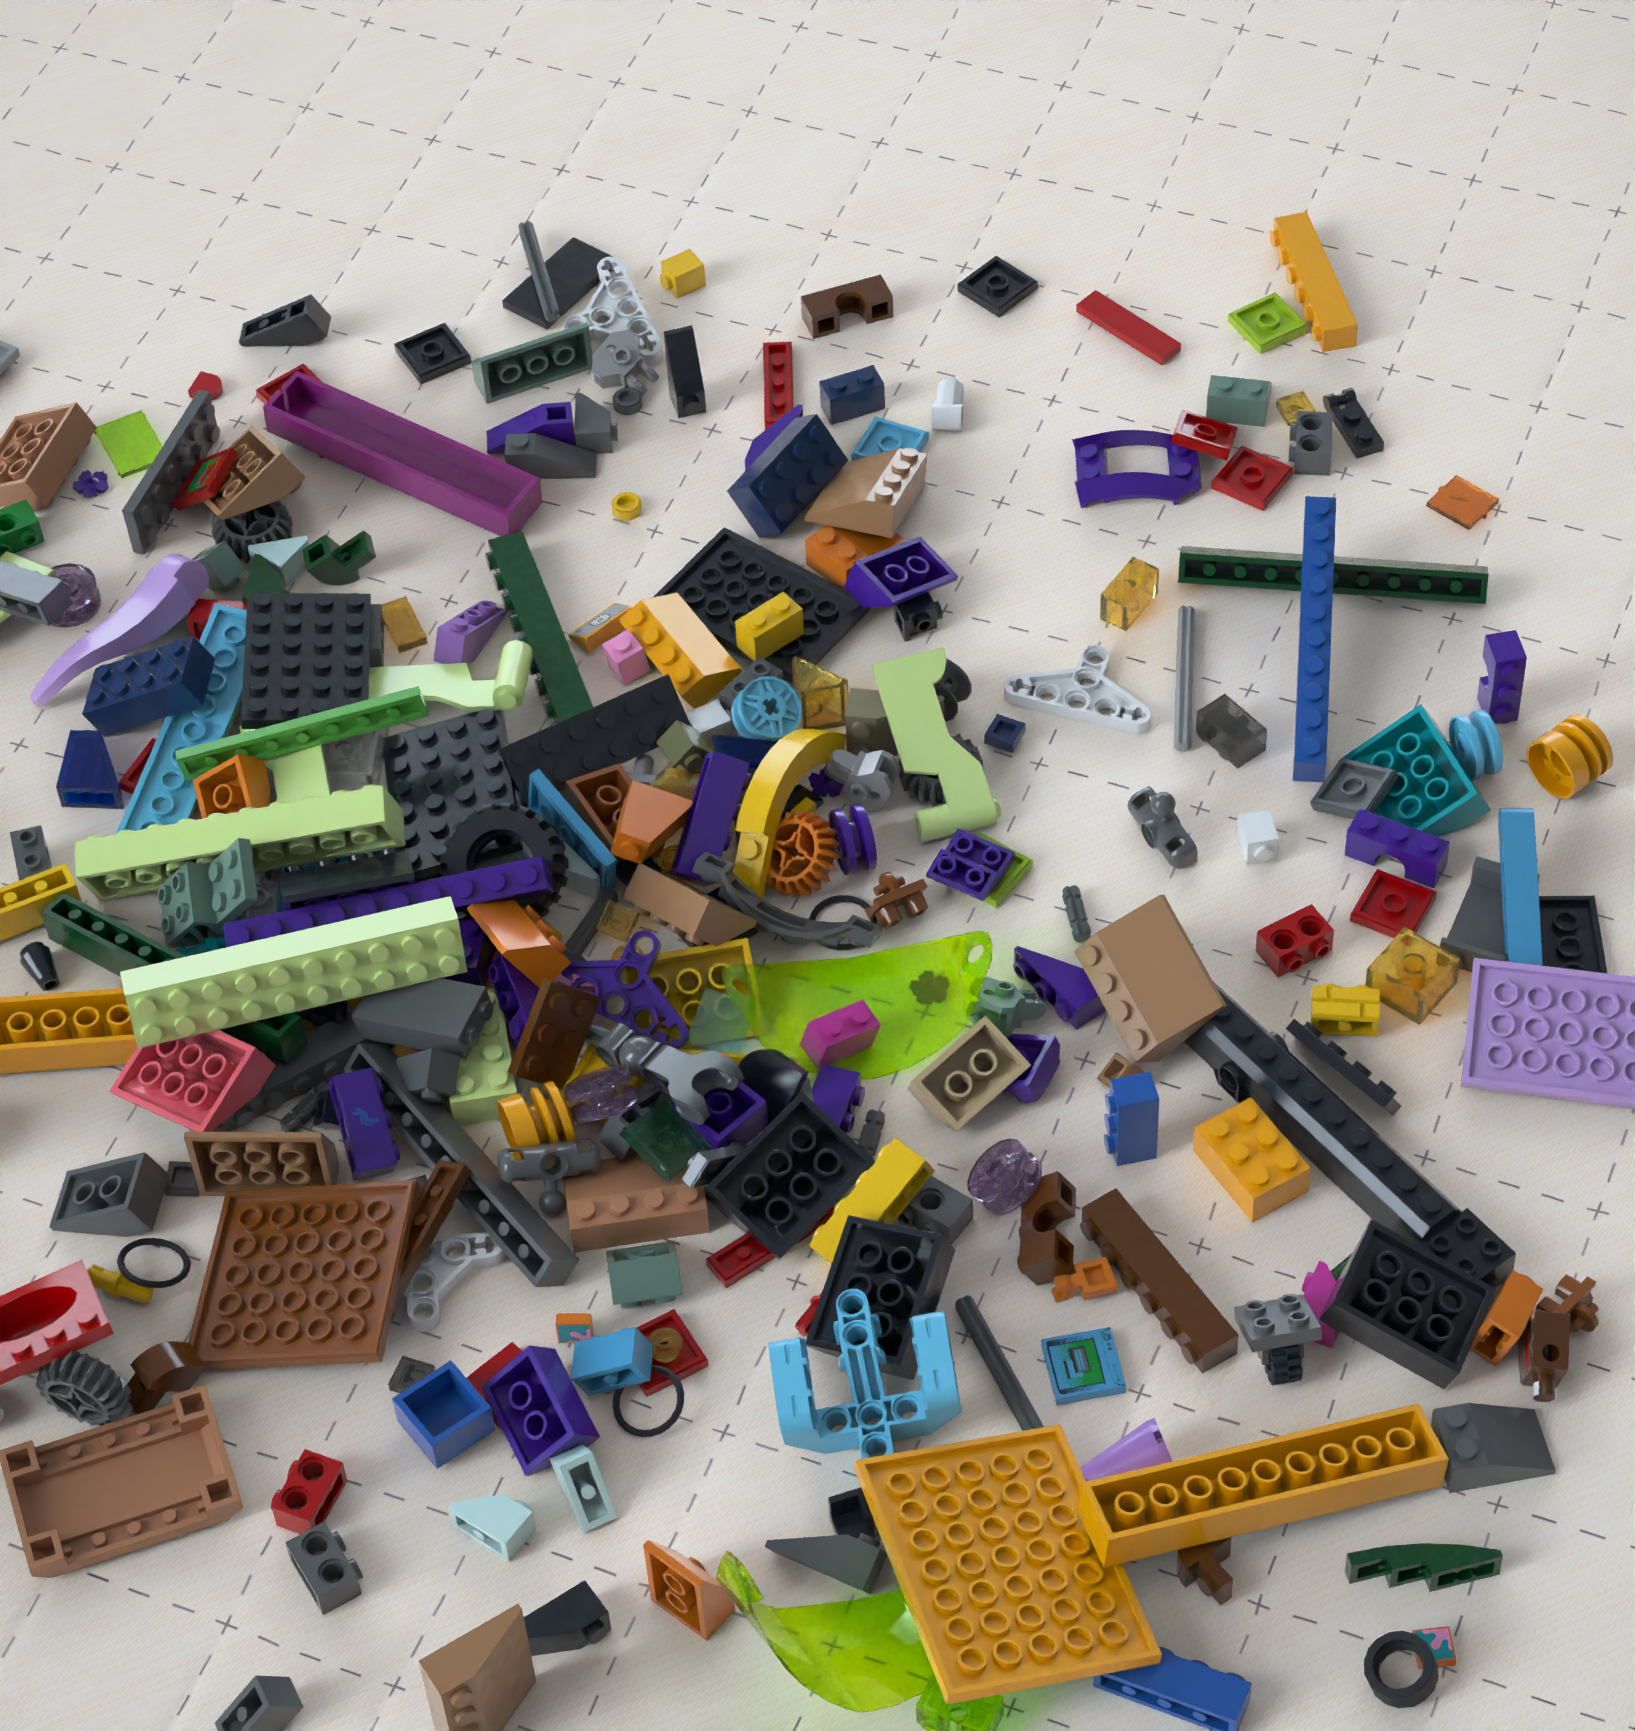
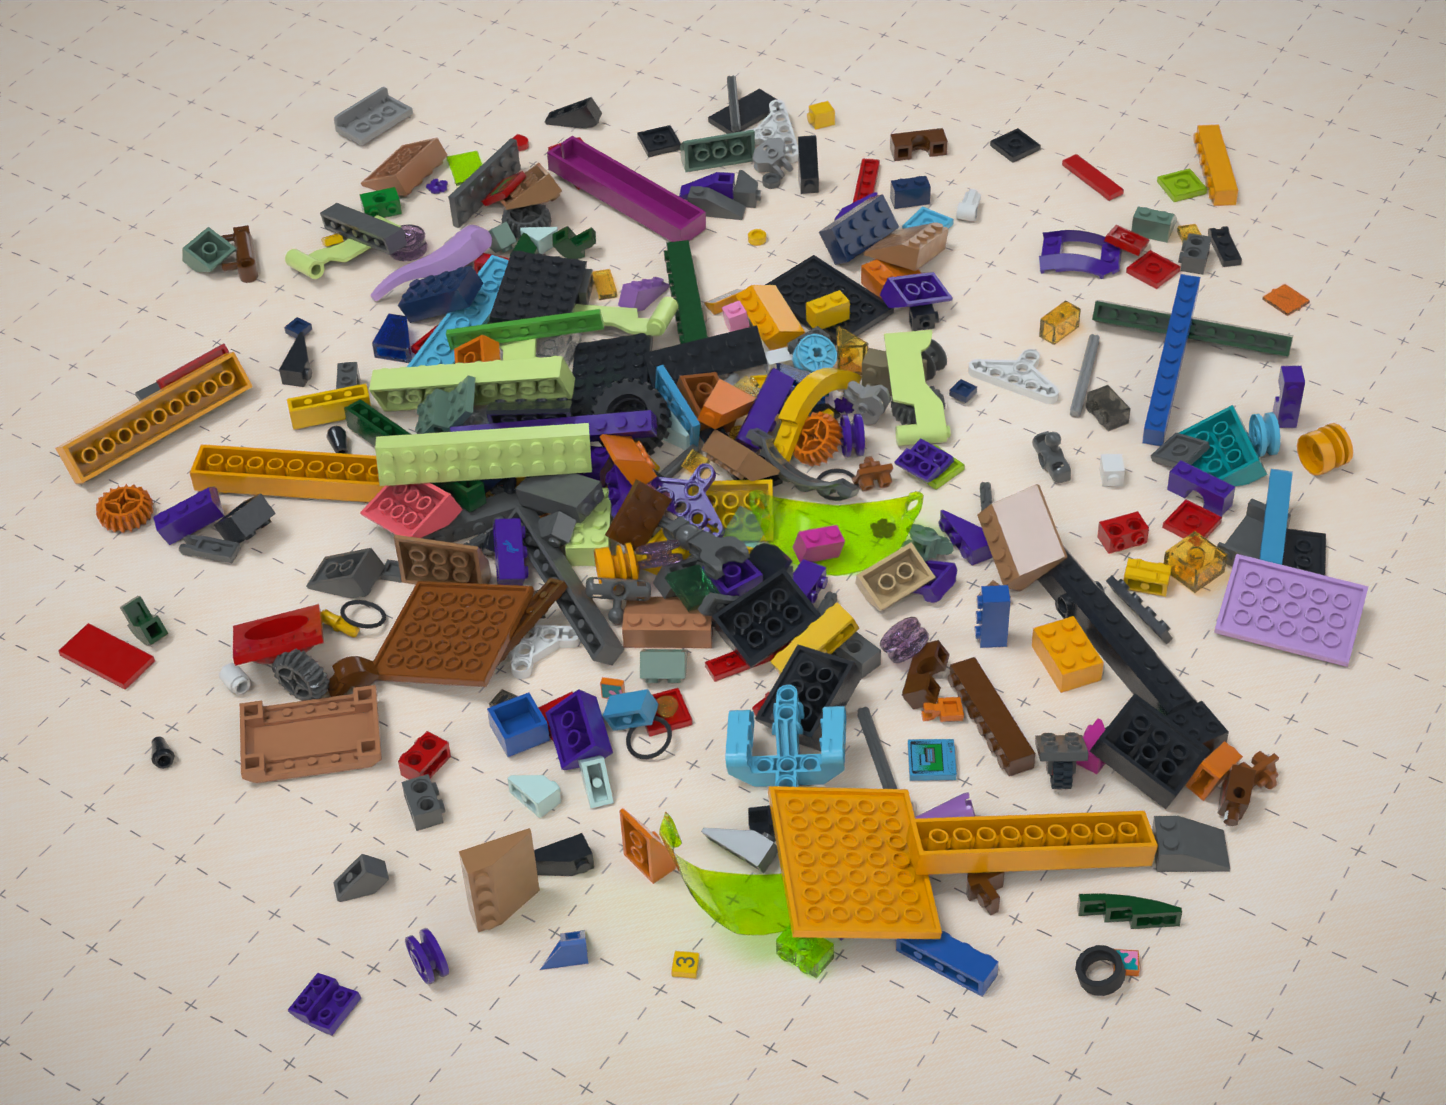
camera: 10 degrees right, 5 degrees down
olive brick [656,720,711,775] -> none

